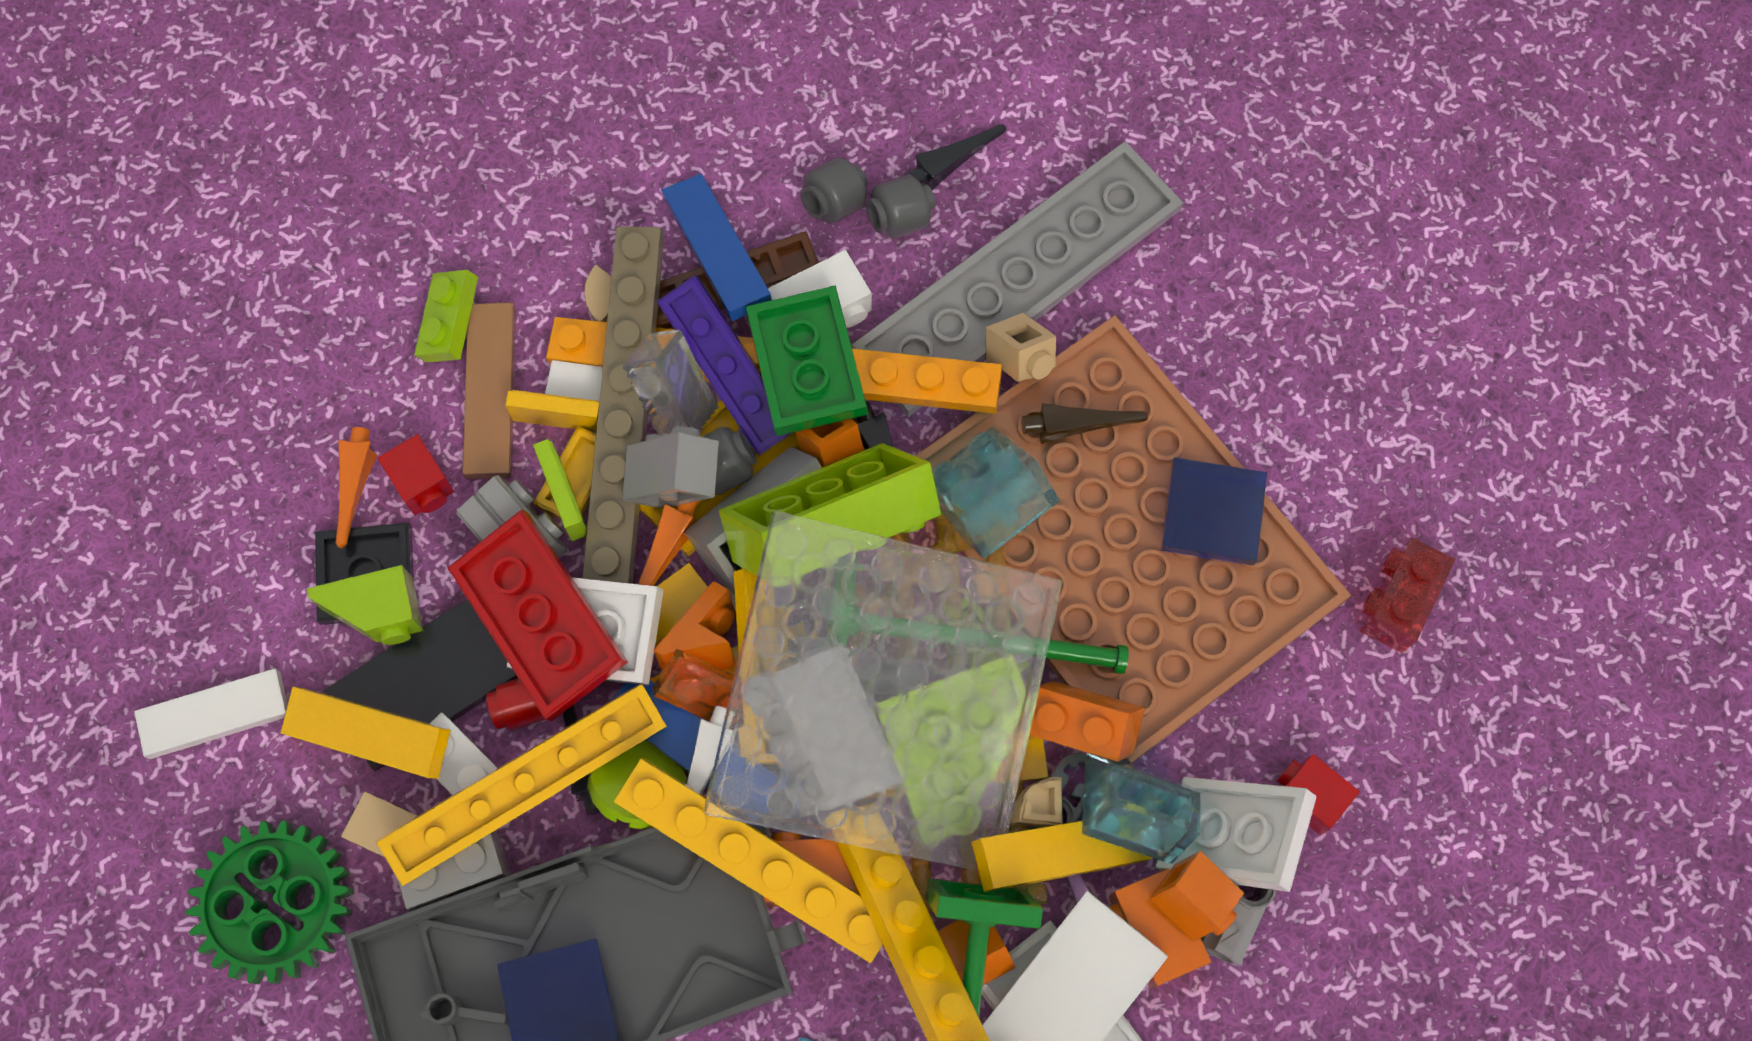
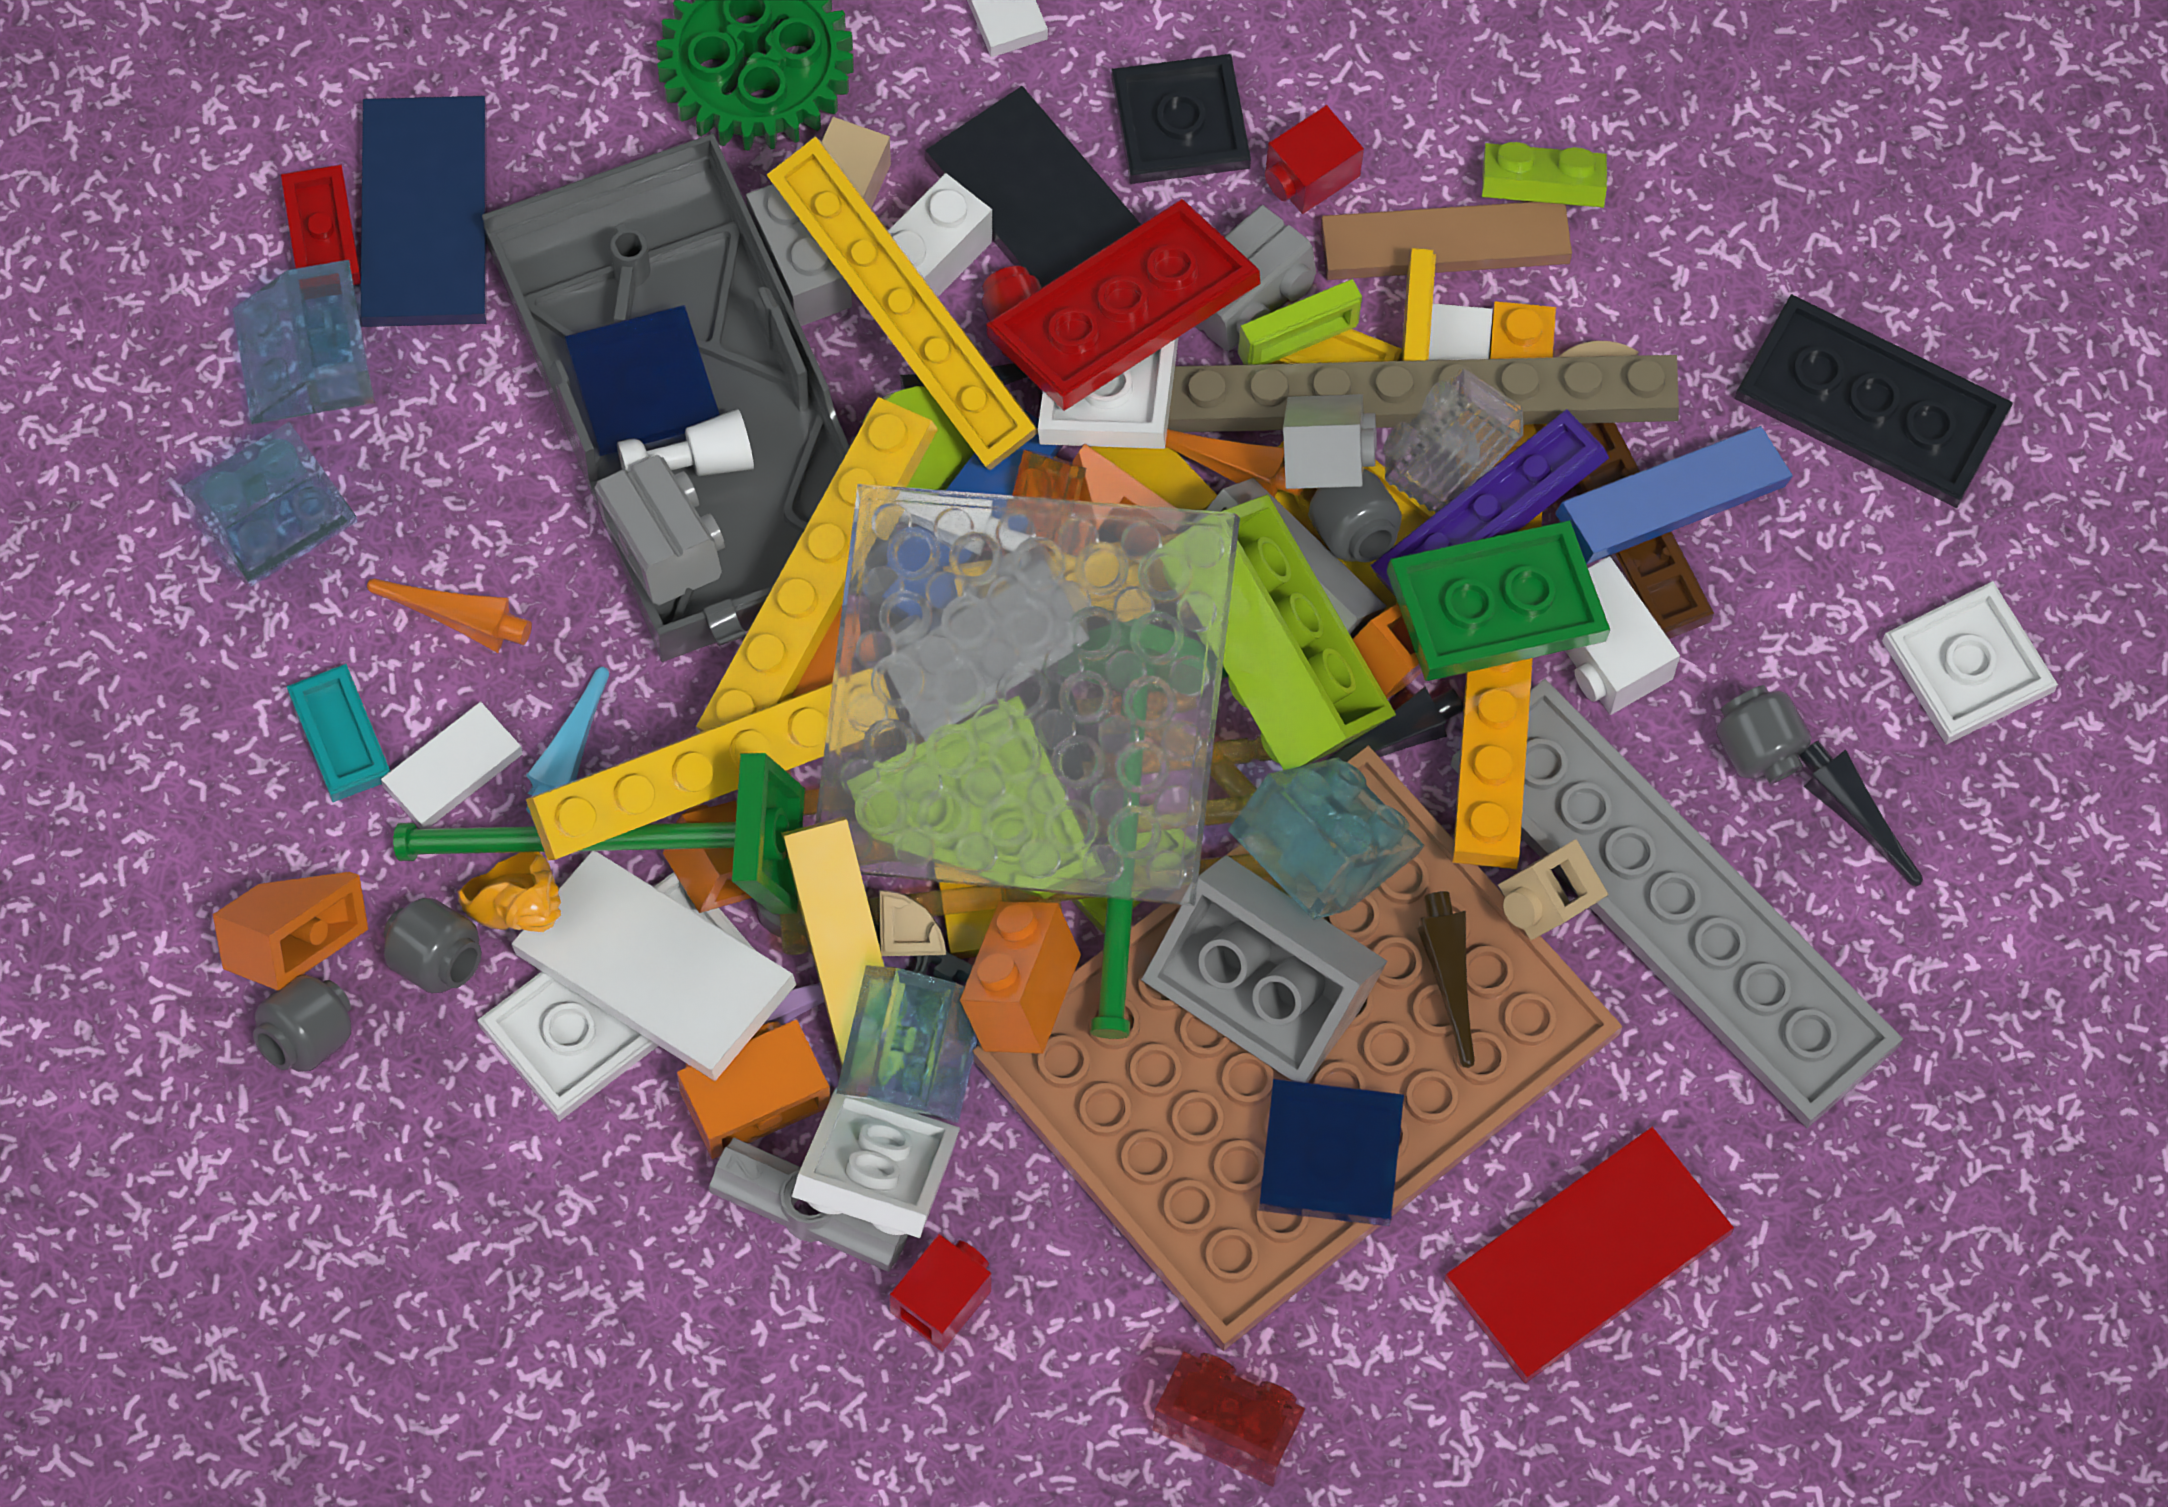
camera: 85 degrees right, 5 degrees down
yellow tile [281,687,451,779] -> none
lime slope [307,565,423,645] -> none
orange piece [336,427,377,548] -> none
dark grey head [801,157,867,223] -> none
orange brick [1150,851,1244,941] -> none
none -> light grey brick [594,455,725,606]
none -> white piece [617,409,754,476]
none -> light grey slope [1141,855,1388,1088]
none -> red tile [1444,1126,1734,1384]
none -> black tile [1734,294,2013,508]
none -> white tile [1882,582,2058,745]

